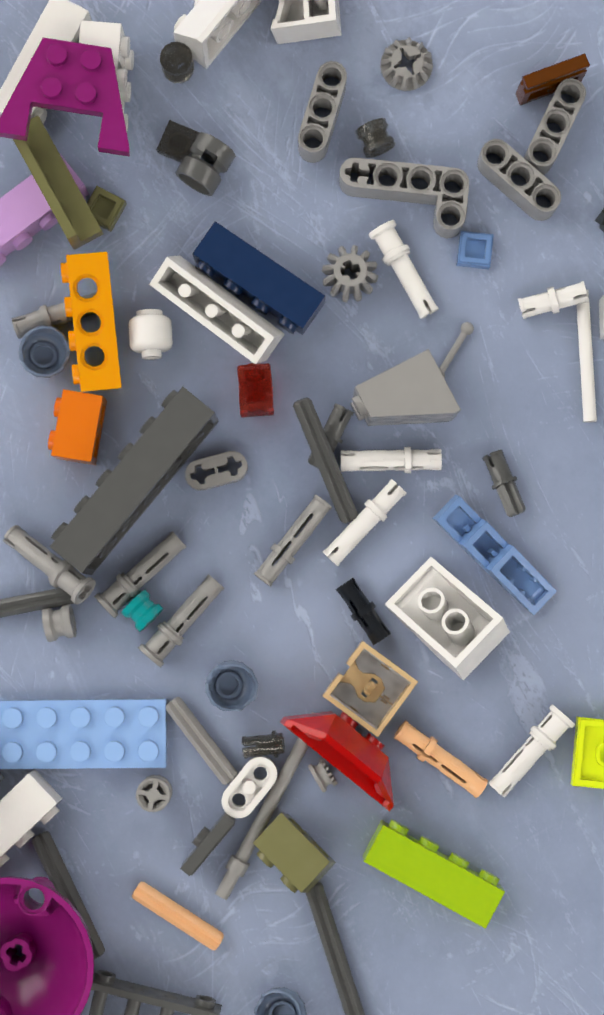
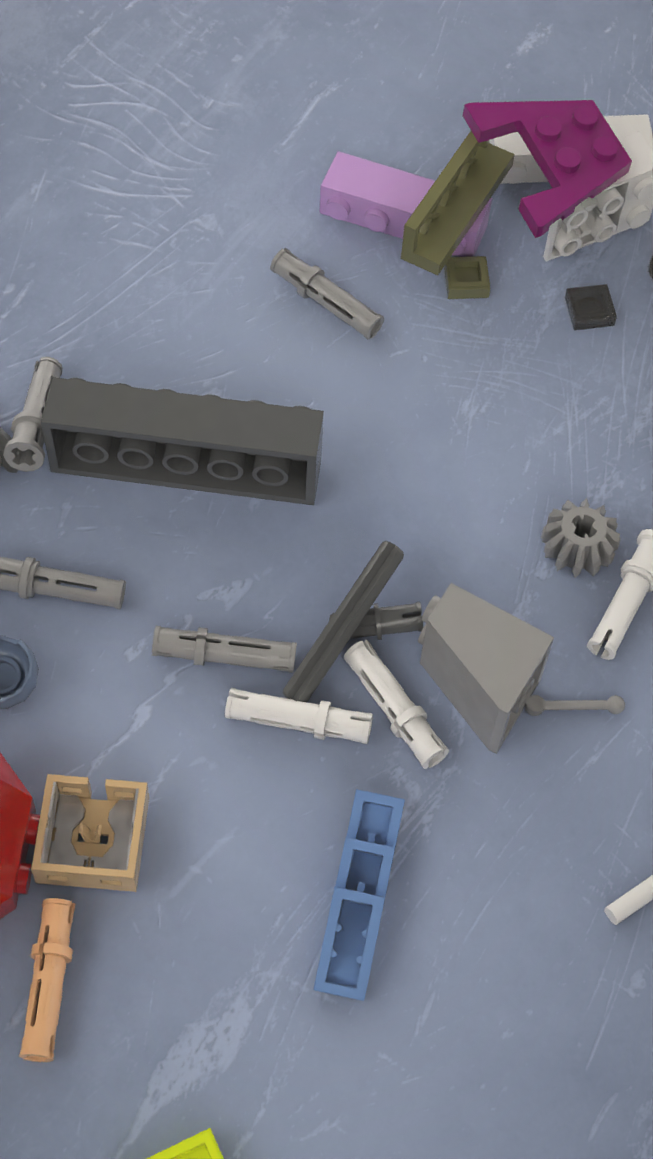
camera: 55 degrees right, 25 degrees down
sand blue hair [18,326,71,378] -> none
orange brick [48,389,107,465] -> none
light orange brick [60,252,122,392] -> none
light grey pin [94,531,186,618] -> none
teal wheel [121,590,164,632] -> none
white head [128,309,173,360] -> none
white brick [149,255,284,364] -> none
dark grey wheel [175,132,236,196] -> none
light grey beam [185,451,248,491] -> none
dark blue brick [192,221,325,335] -> none
clear red bracket [237,363,274,418] -> none
black pin [336,578,391,645] -> none
white slope [385,557,510,681] -> none
dark grey axle [482,450,526,517] -> none
white pin [488,704,576,798] -> none

